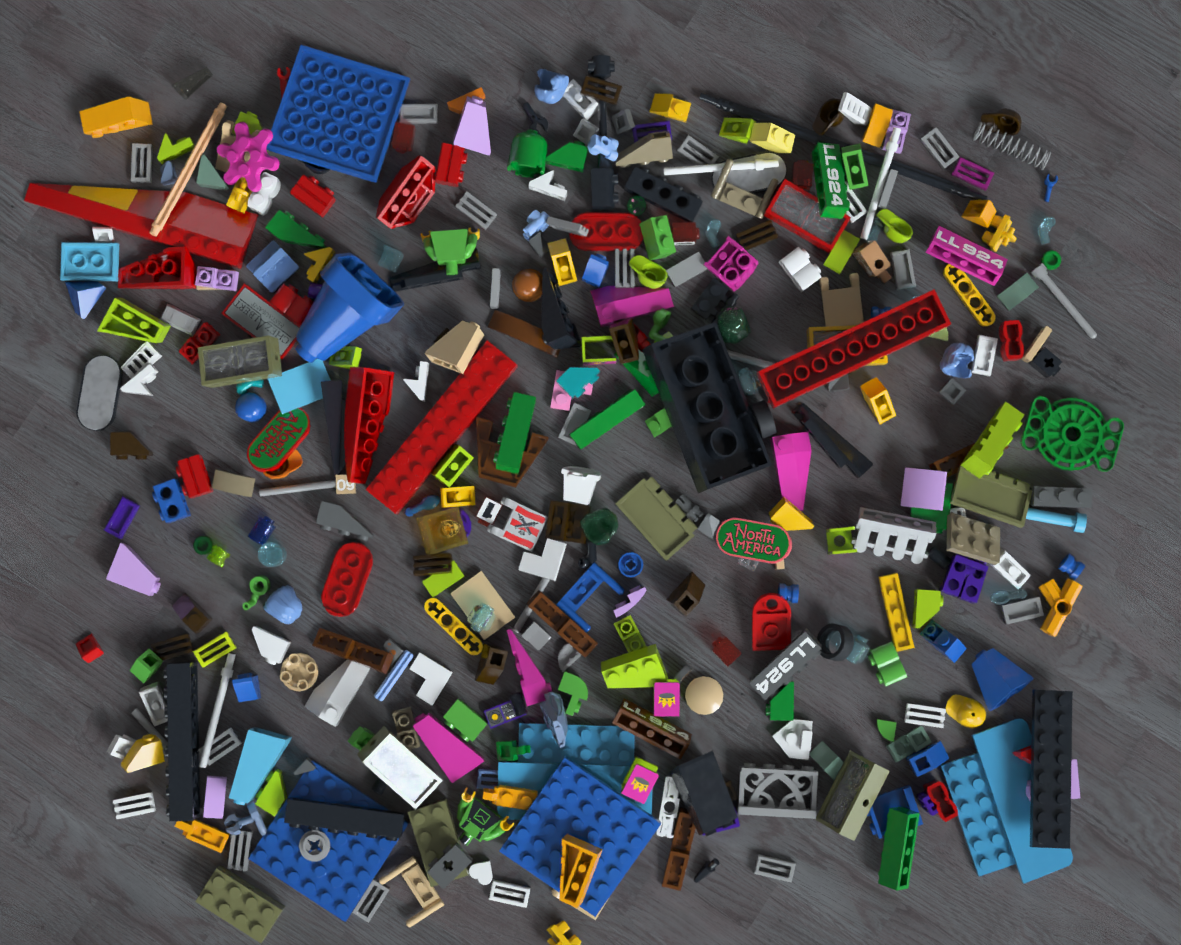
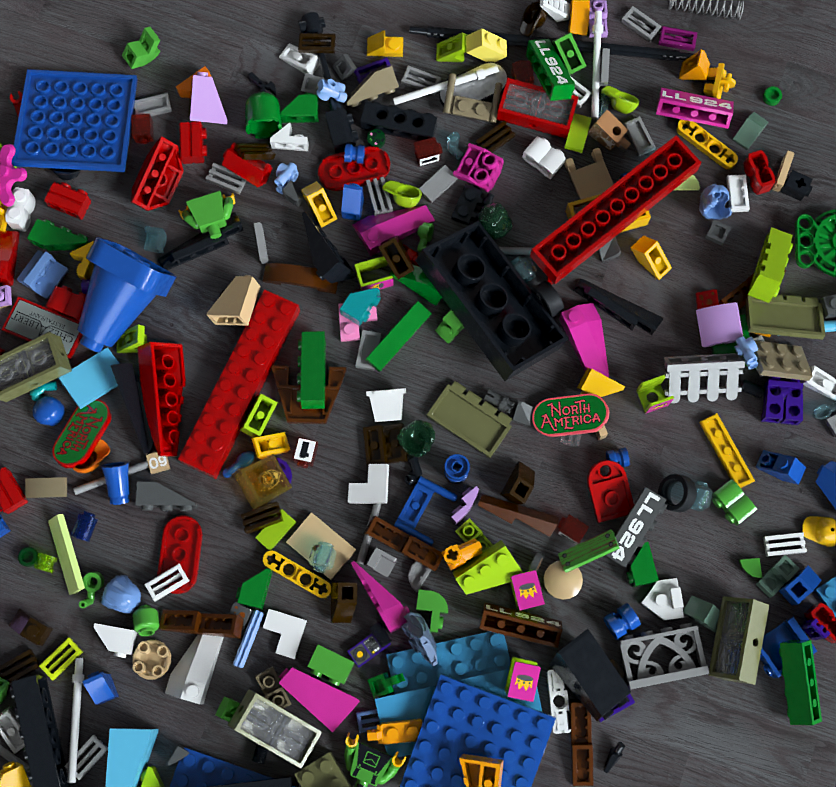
camera: 15 degrees left, 10 degrees down
clear light blue wheel [258,542,287,567] -> none
white slope [403,361,429,402] -> none
flag [487,497,548,552] -> none
dark orange helmet [512,269,543,302] -> none
medium blue hair [534,69,569,104] -> none
light grey tile [546,216,589,236] -> none
bright green brick [640,215,676,260] -> none
light grey tile [753,854,796,883] -> none
lime slope [912,589,943,628] -> none
light grey piece [1030,263,1097,339] -> none
clear light blue arm [1037,217,1056,245] -> none
blue hand [1044,174,1058,202] -> none
none -> yellowish green tile [48,514,85,595]
none -> blue plant [101,461,130,505]
none -> bright green brick [122,27,160,69]
none -> bright green head [132,605,159,636]
none -> white tile [145,564,190,602]
none -> red brick [222,142,273,187]
none -> dark brown tile [234,143,276,160]
none -> green slope [236,569,273,610]
none -> blue wheel [344,144,365,164]
none -> light orange piece [441,538,482,570]
none -> reddish brown slope [477,494,559,537]
none -> bright green tile [558,529,620,573]
none -> blue wheel [603,603,641,640]
none -> red slope [695,289,719,310]
none -> light blue plate [734,336,758,369]

